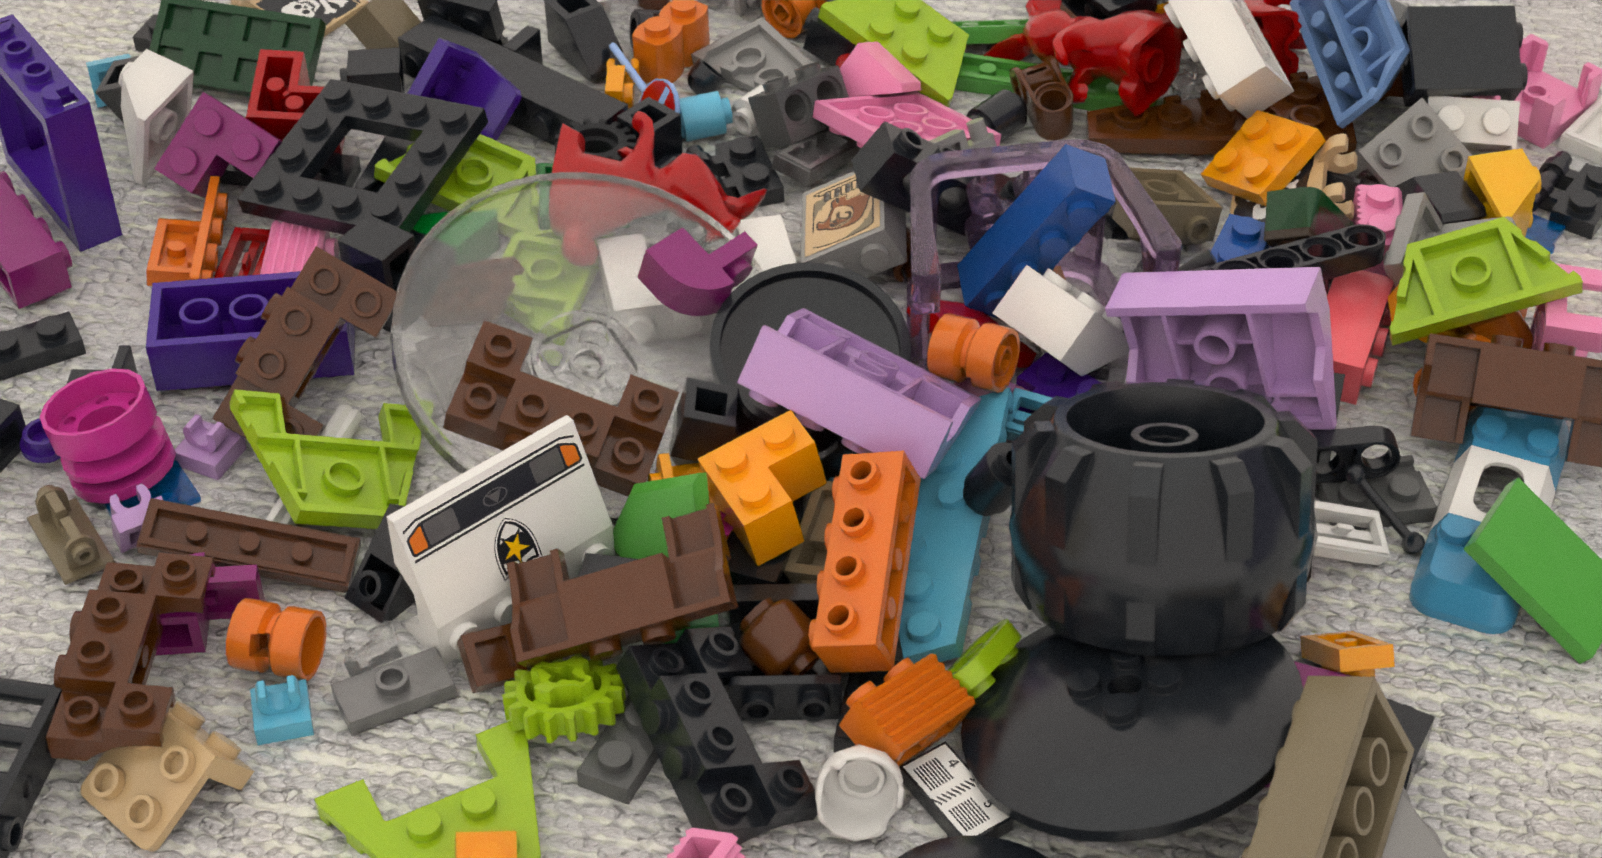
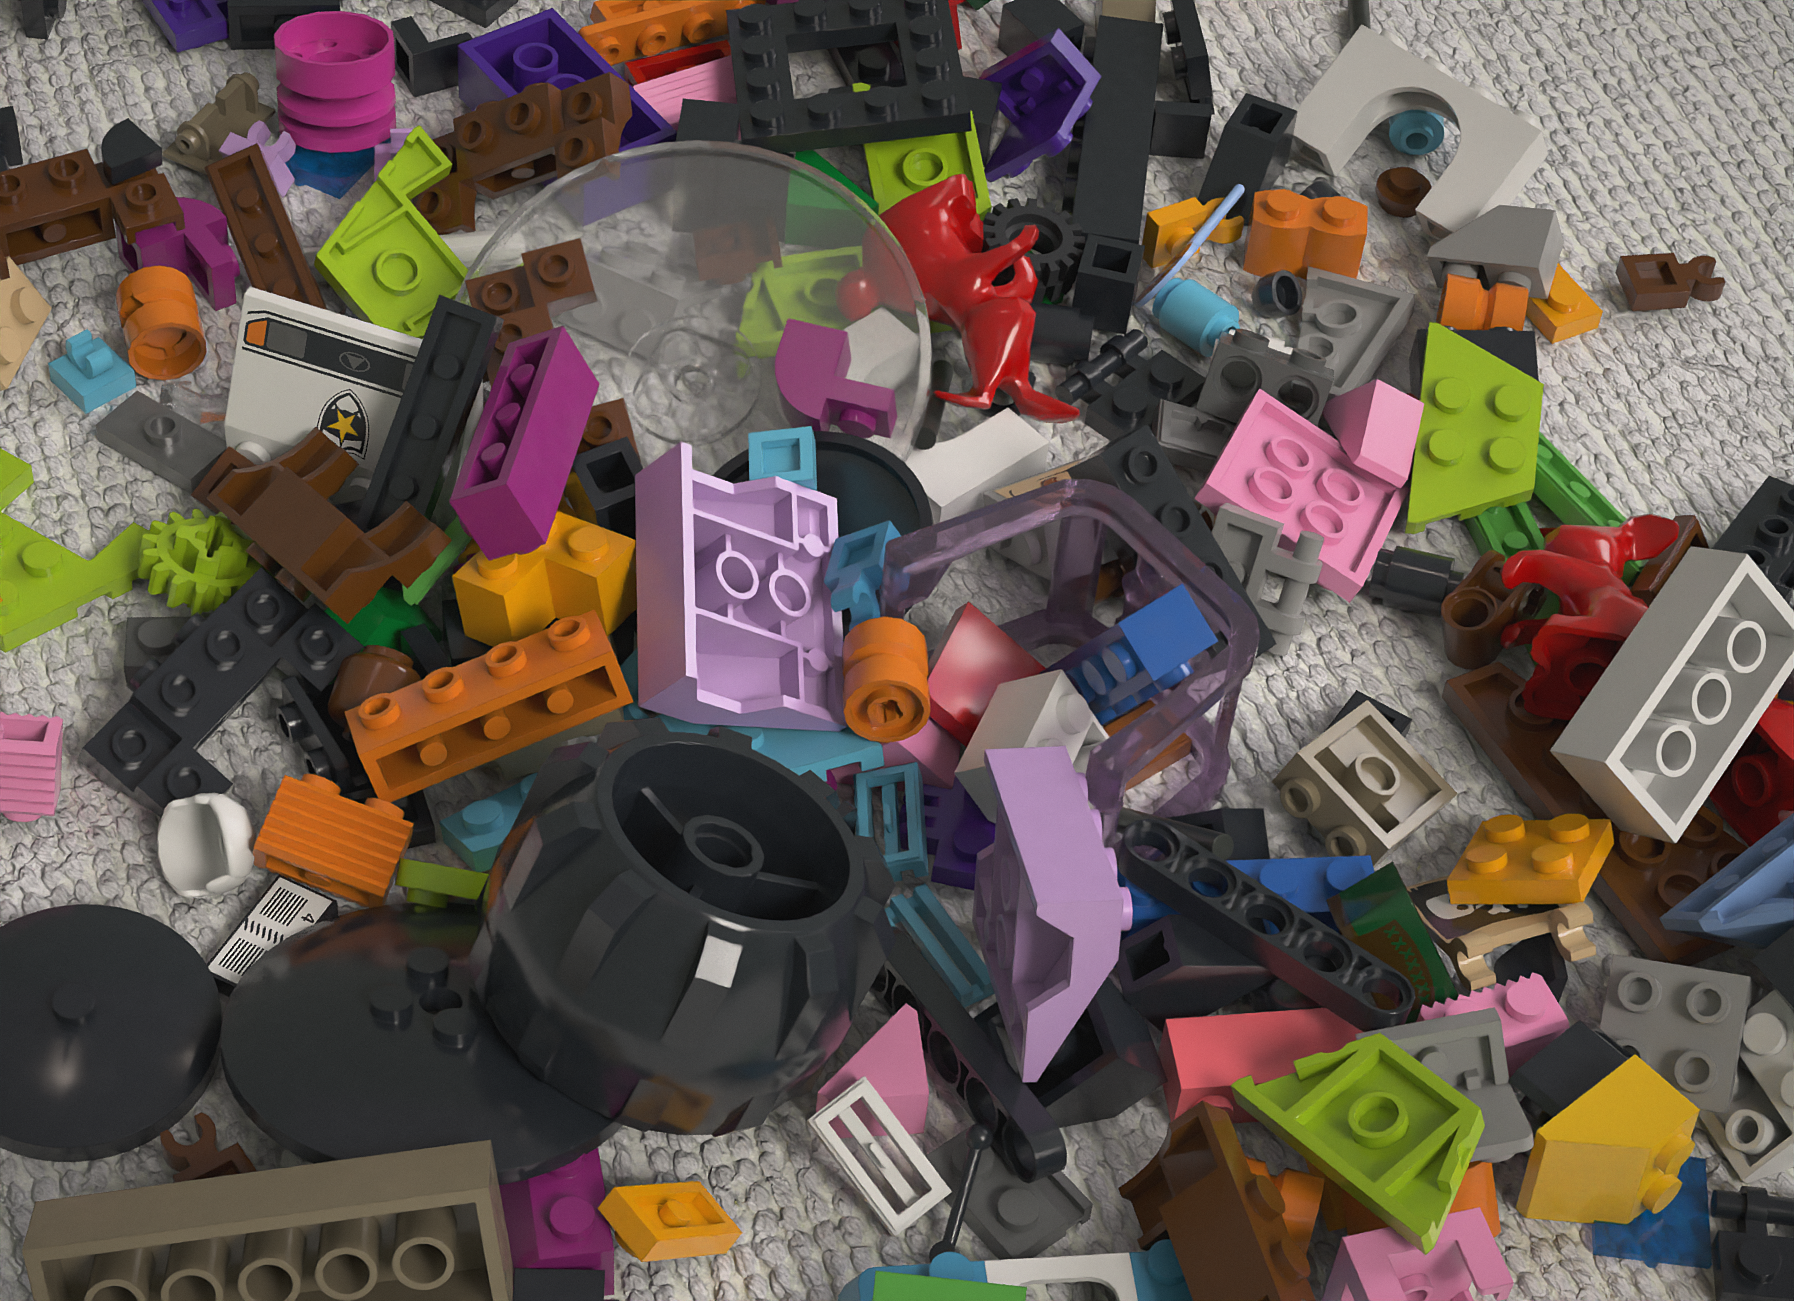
camera: 55 degrees right, 5 degrees up
none -> black tile [101,118,163,185]
none -> black plate [355,295,505,533]
none -> magenta brick [449,326,600,561]
none -> medium azure tile [748,426,817,491]
none -> dark azure plate [824,520,903,631]

